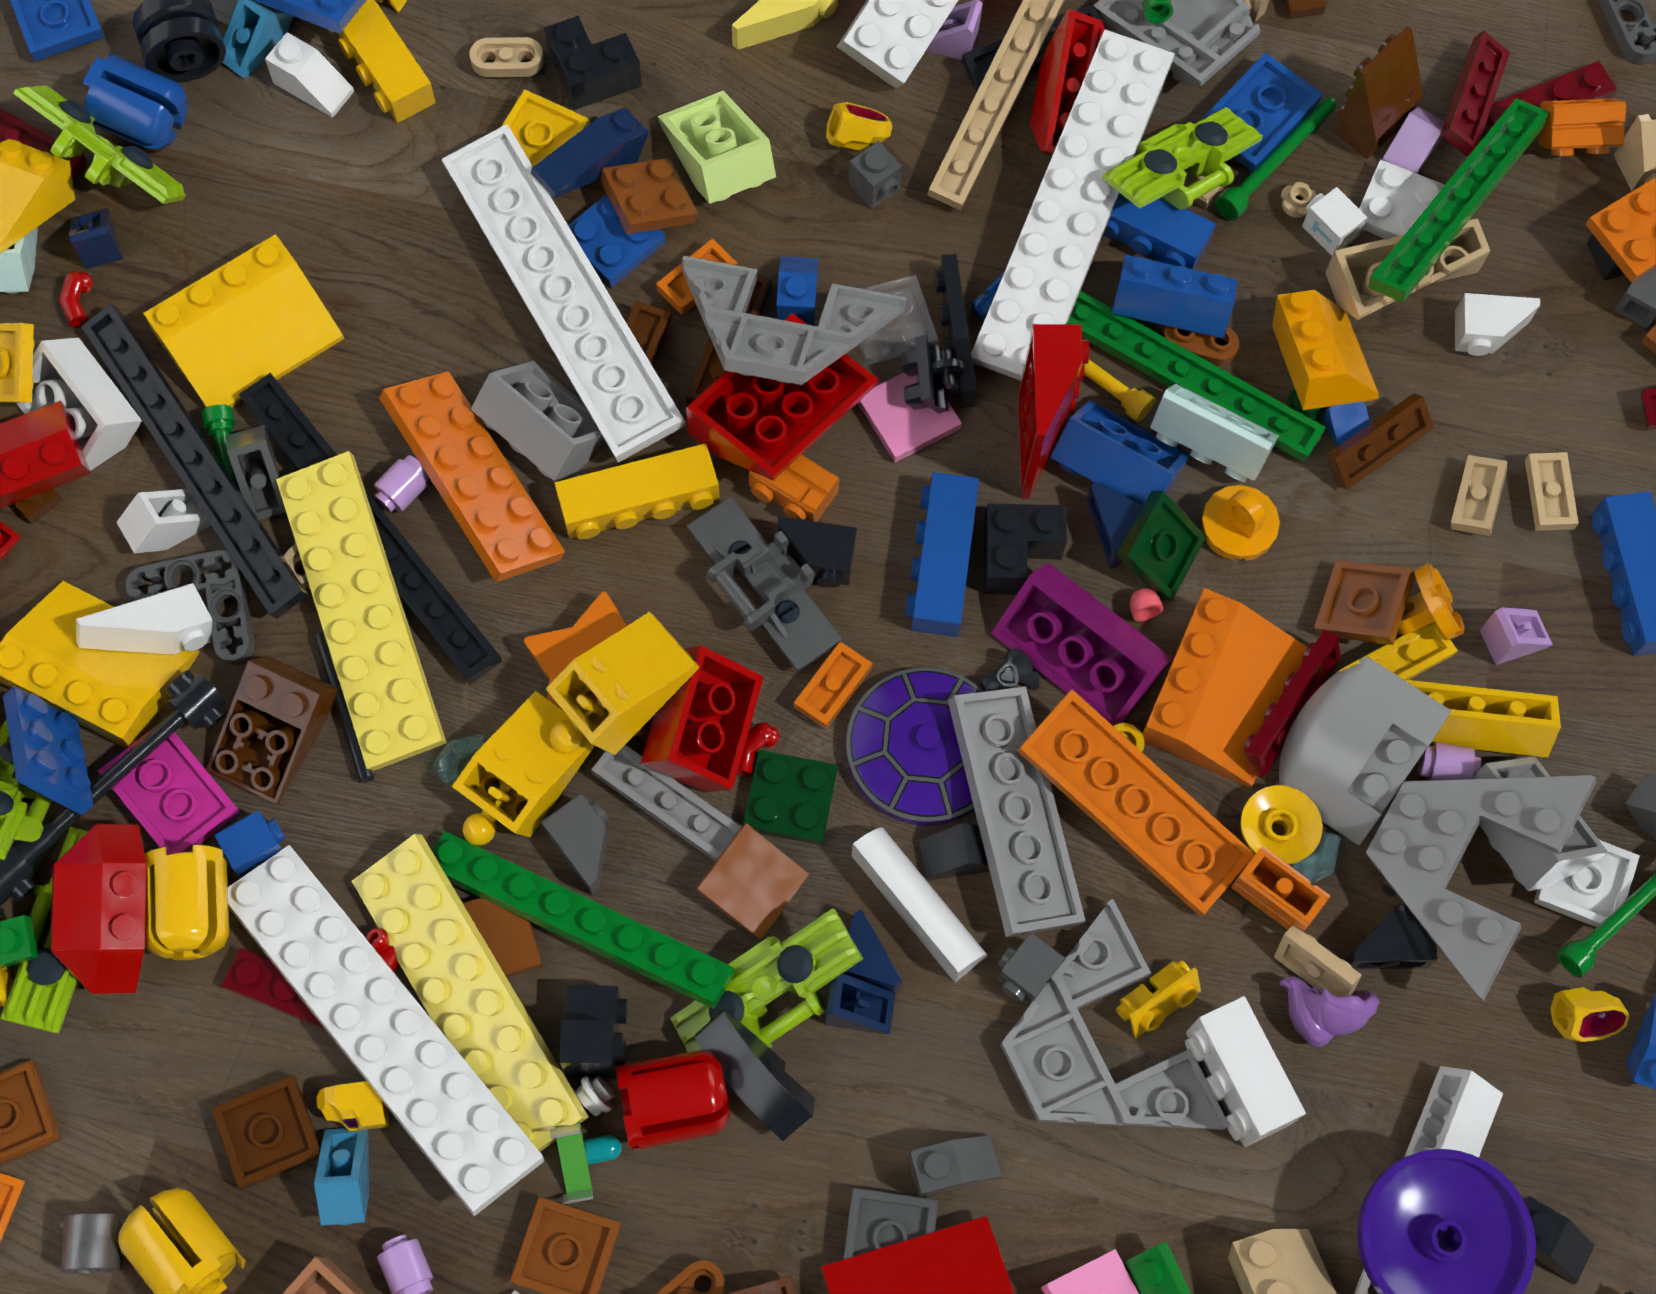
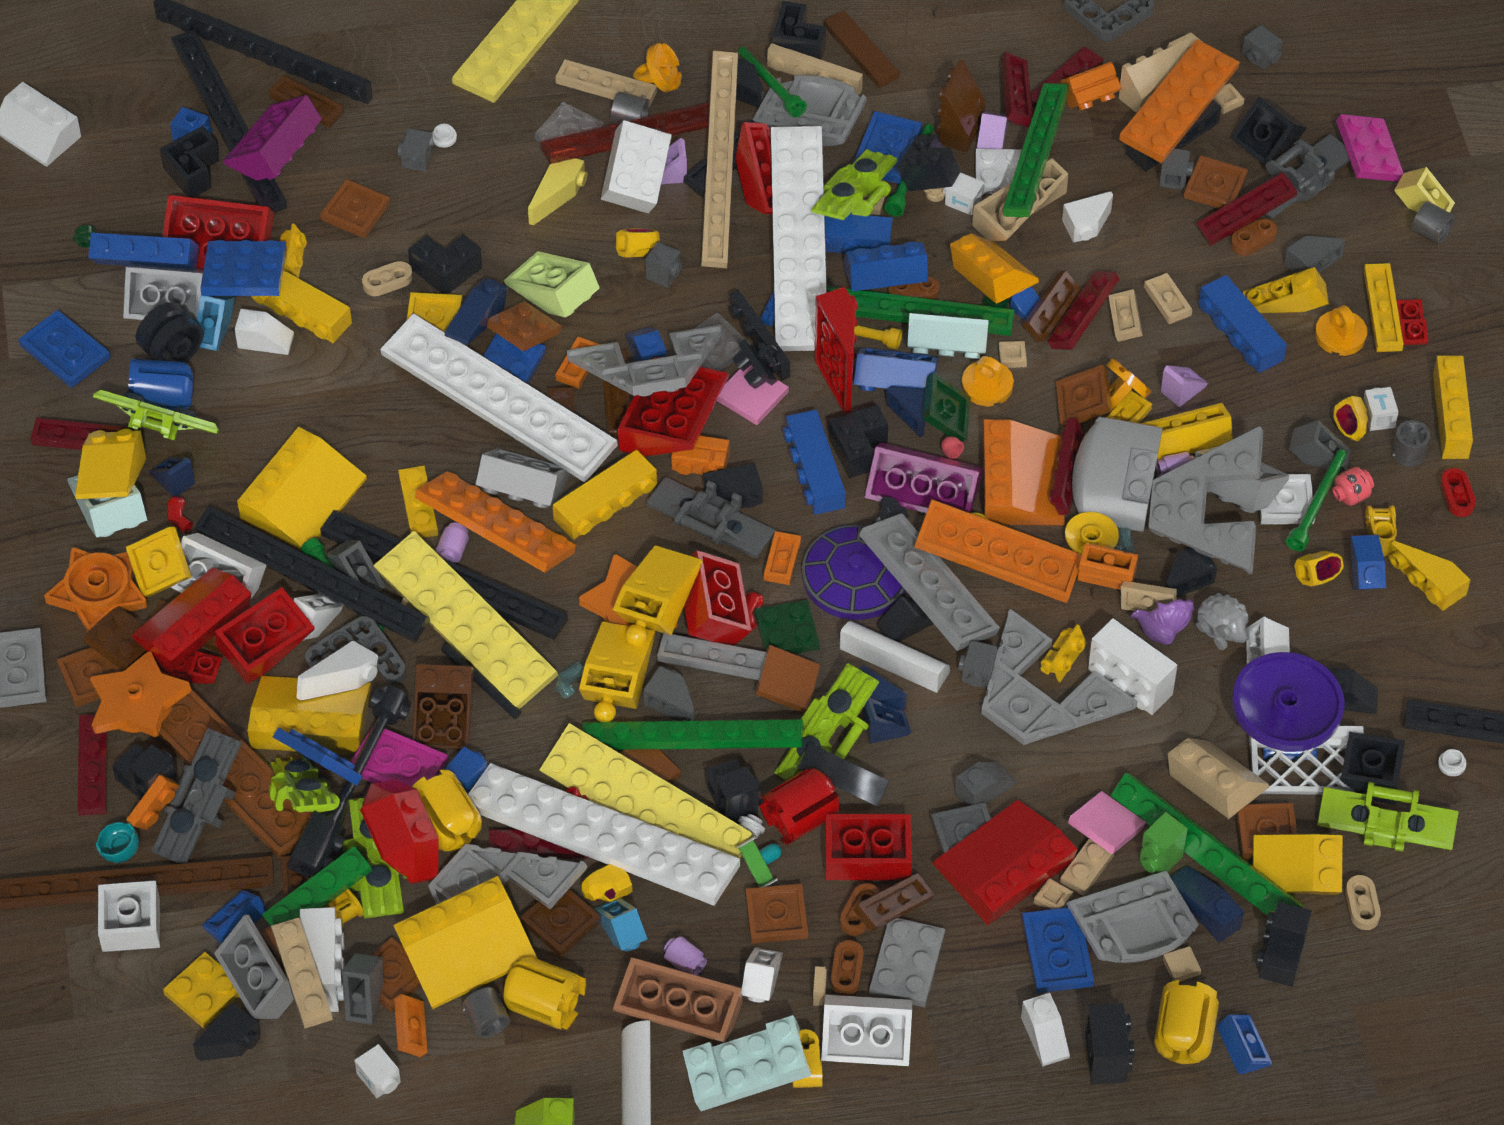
camera: 20 degrees left, 15 degrees down
none -> red slope [215,588,315,685]
none -> yellow slope [393,876,537,1009]
none -> yellow plate [398,466,438,538]
none -> light grey wing [428,844,588,993]
none -> red brick [825,814,912,880]
none -> black brick [897,134,961,192]
none -> tan tile [998,341,1027,368]
none -> dark red plate [1047,271,1119,350]
none -> light grey animal [1196,593,1249,650]

